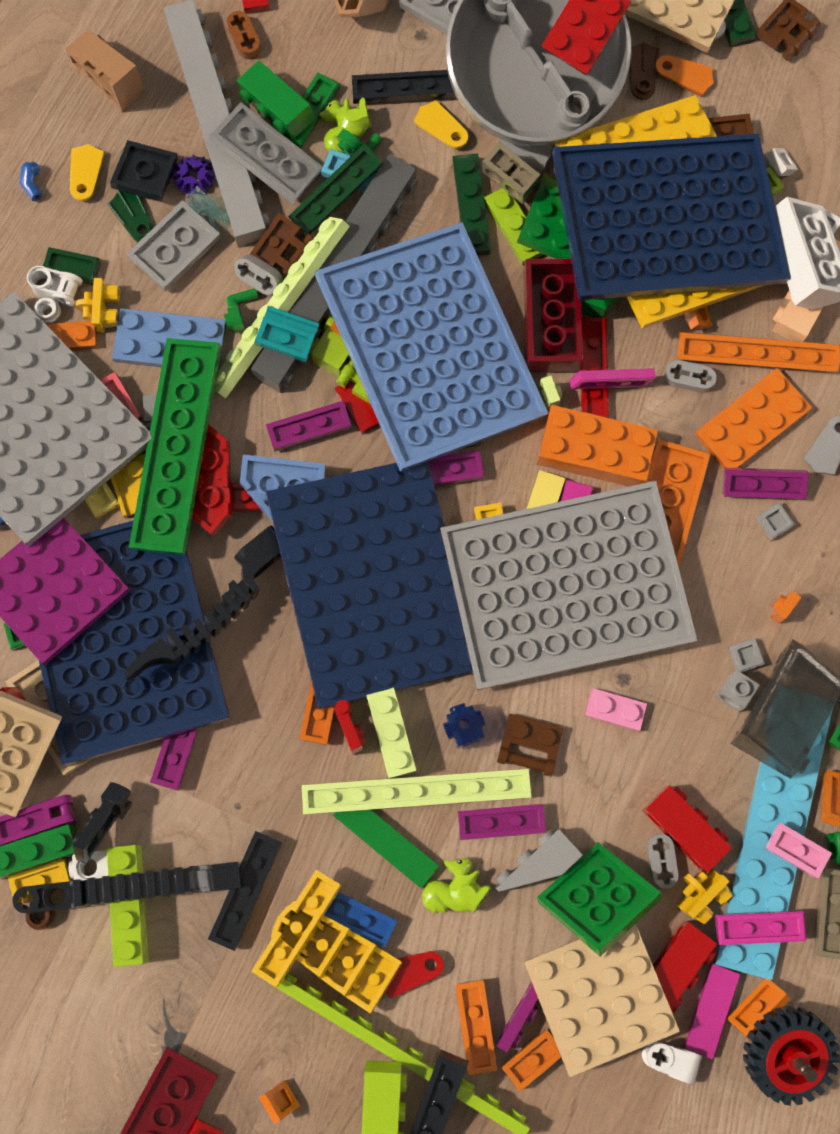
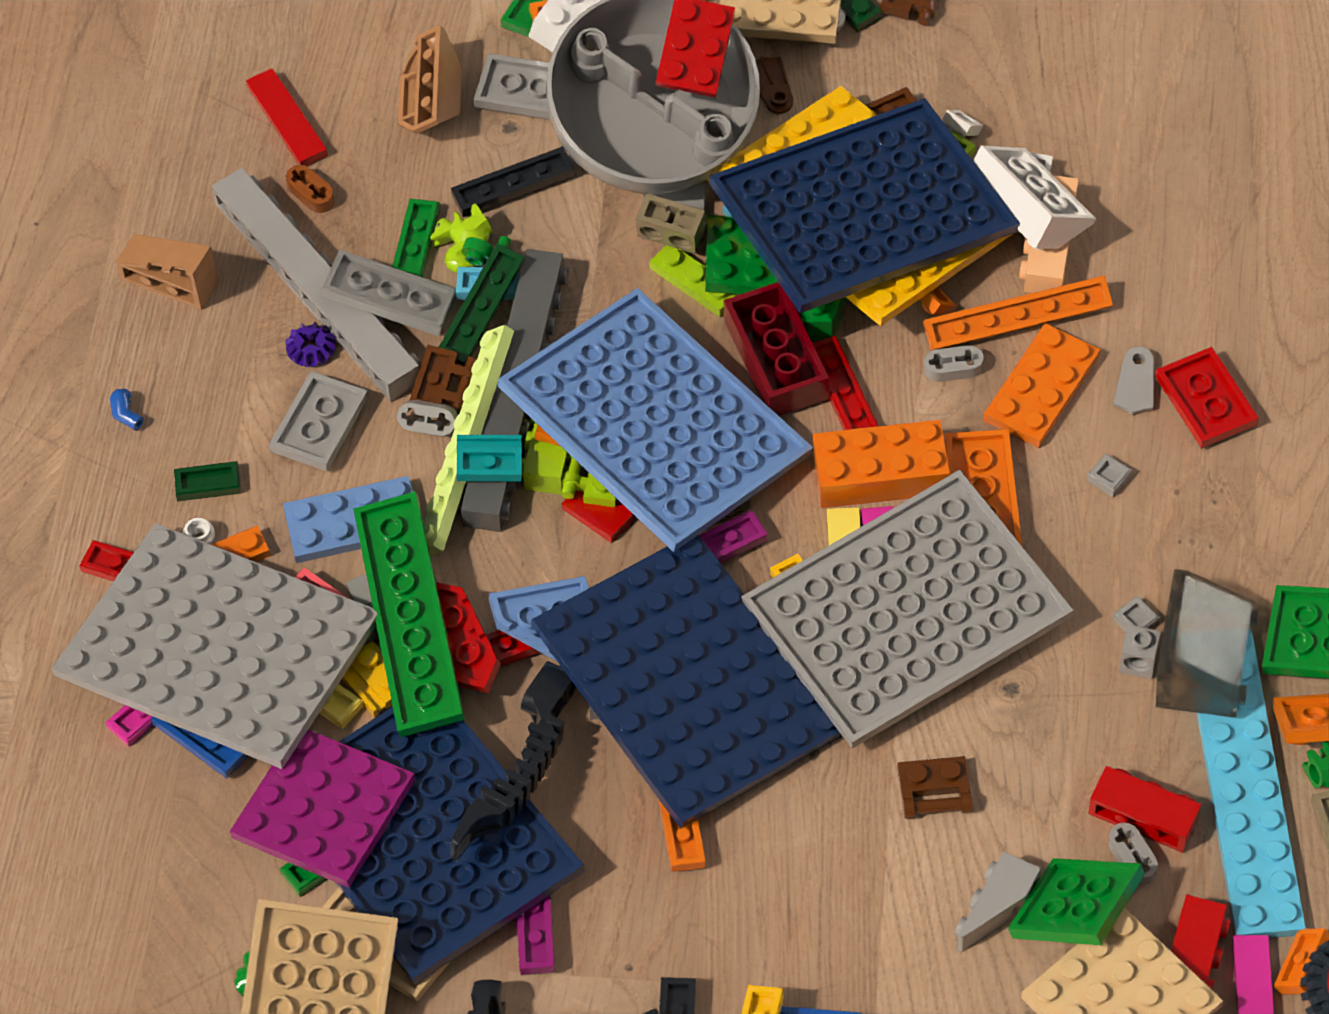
camera: 15 degrees left, 20 degrees down
white piece [27,266,83,307] -> none
yellow piece [70,144,104,201] -> none
yellow hips [76,278,120,333] -> none
dark green piece [108,191,154,243] -> none
black plate [110,140,178,202] -> none
clear light blue plate [186,186,229,231] -> none
green plate [224,288,259,333] -> none
green brick [236,60,315,139] -> none
magenta plate [266,401,352,452] -> none
yellowish green plate [301,769,531,815] -> none
green tile [333,810,439,888] -> none
red plate [334,700,366,755] -> none
yellowish green brick [367,688,416,779] -> none
yellow piece [414,100,468,149] -> none
lime animal [422,858,492,914] -> none
clear blue brick [443,703,485,749] -> none
dark green plate [452,153,491,255] -> none
magenta plate [458,804,546,840] -> none
yellowish green plate [539,376,562,411] -> none
dark pink tile [570,368,656,389] -> none
bright pink plate [585,688,647,732] -> none
orange piece [655,55,714,97] -> none
yellow hips [676,869,732,924] -> none
dark pink tile [715,911,807,945] -> none
magenta plate [722,467,809,499] -> none
bright pink plate [765,823,832,879] -> none
orange plate [771,591,802,623] -> none

